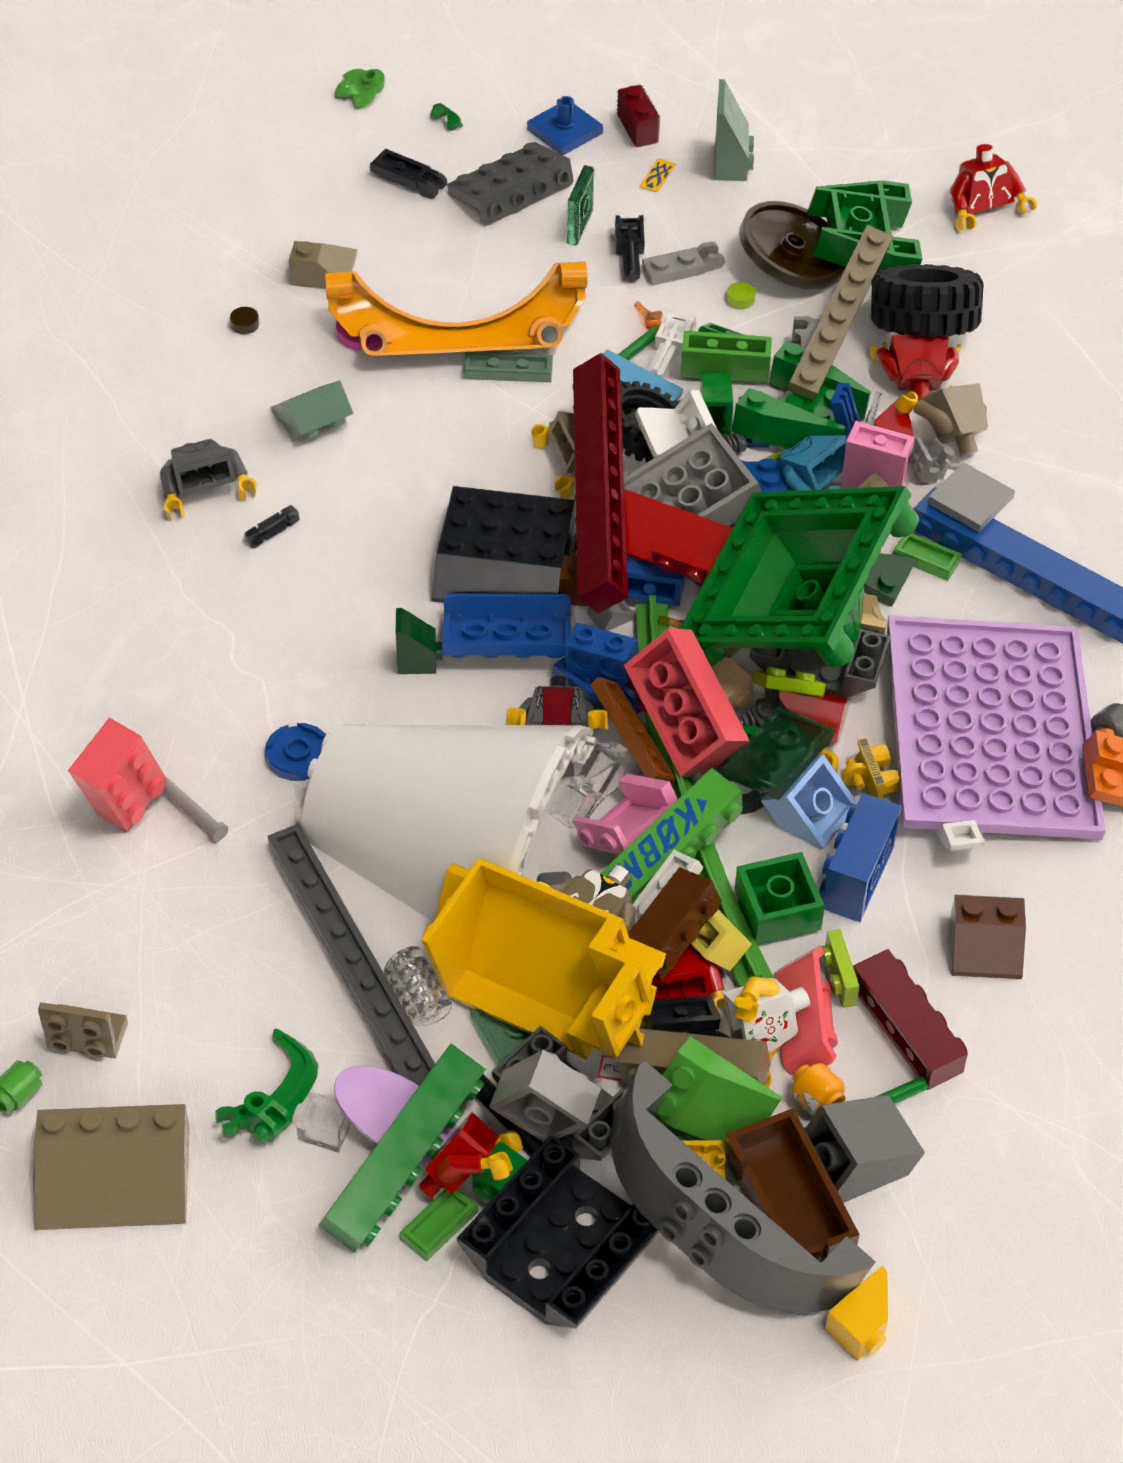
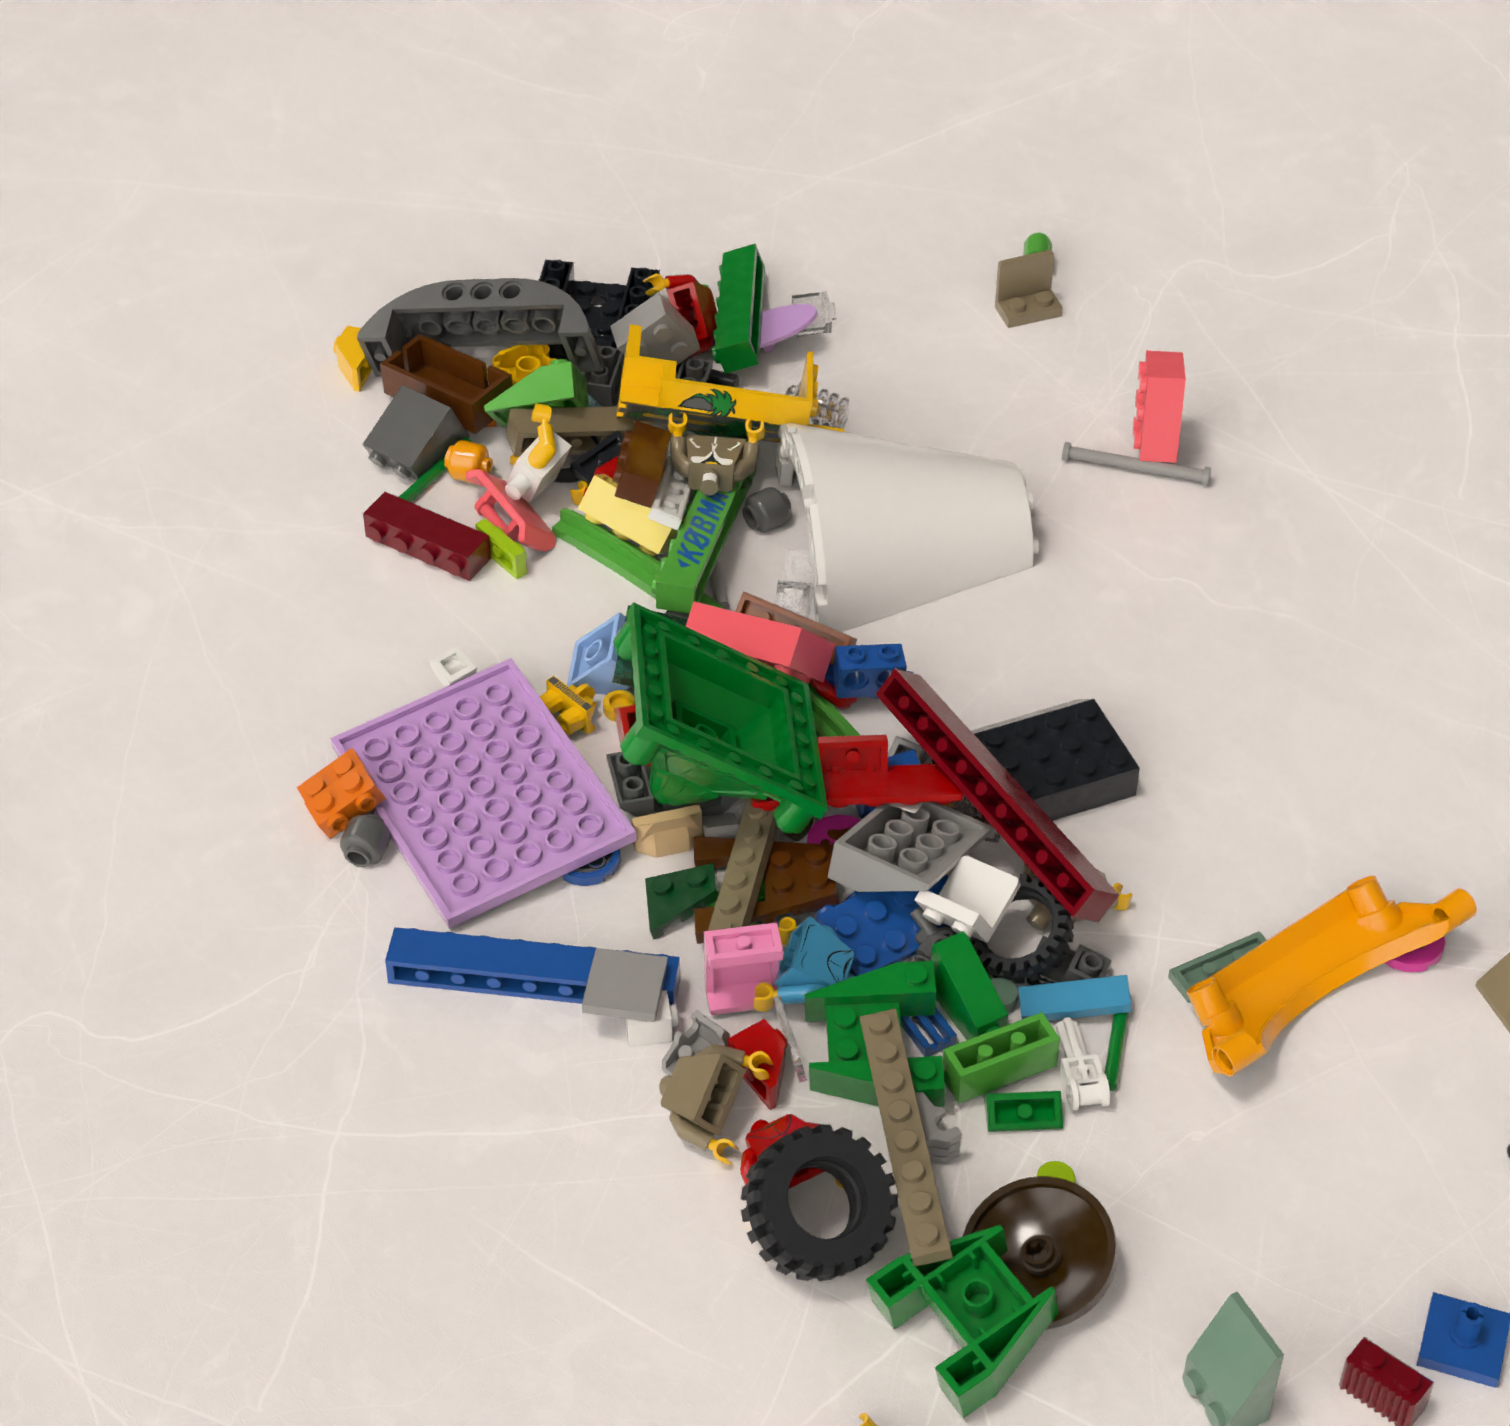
camera: 150 degrees right, 5 degrees down
dark tan slope [35,1104,190,1230] -> none
dark grey torso [160,439,257,521] -> none
green piece [215,1028,319,1142] -> none
black axle [244,505,300,547] -> none
blue tile [265,723,326,781] -> none
dark grey plate [267,824,435,1086] -> none
sand green slope [271,380,354,440] -> none
dark green slope [395,608,443,674] -> none
blue bracket [442,594,571,658] -> none
dark grey bracket [447,142,574,225] -> none
torso [505,676,608,731] -> none
clear green tile [567,165,594,246] -> none
bright pink panel [573,774,678,855] -> none
black connector [615,215,645,283] -> none
clear orange hand [634,301,663,330] -> none
yellow sticker [639,158,676,192] -> none
light grey hinge [642,241,725,285] -> none
green brick [734,852,825,944] -> none
blue brick [819,793,901,923] -> none
blue tile [830,383,861,439] -> none
bright green tile [892,533,962,581] -> none
reddish brown slope [950,895,1026,979] -> none

